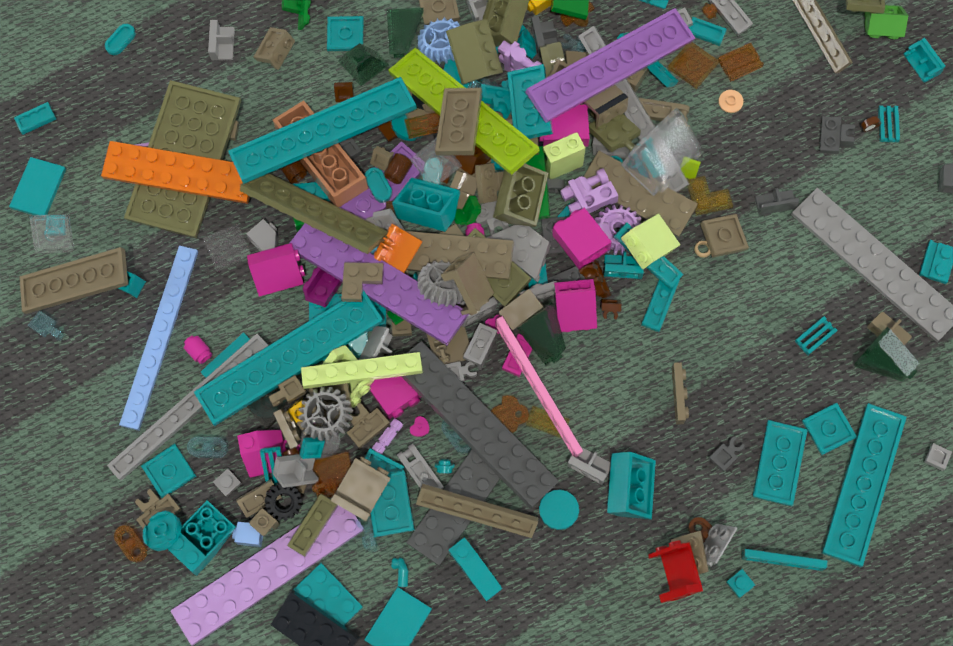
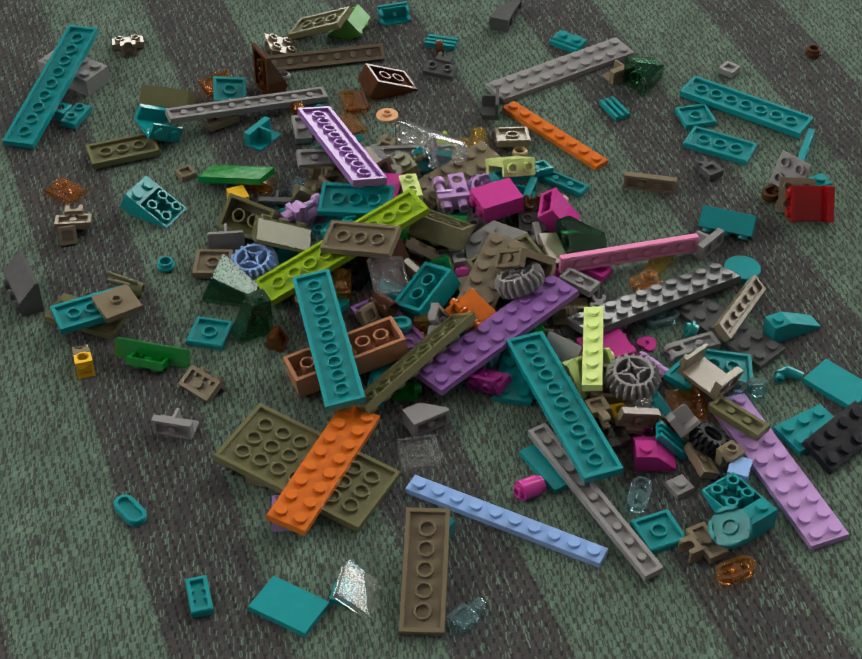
camera: 80 degrees left, 30 degrees down
dark pink brick [247,243,305,297] -> none
dark tan plate [341,263,384,302] -> none
none -> reddish brown slope [358,63,418,100]
none -> orange plate [502,101,608,171]

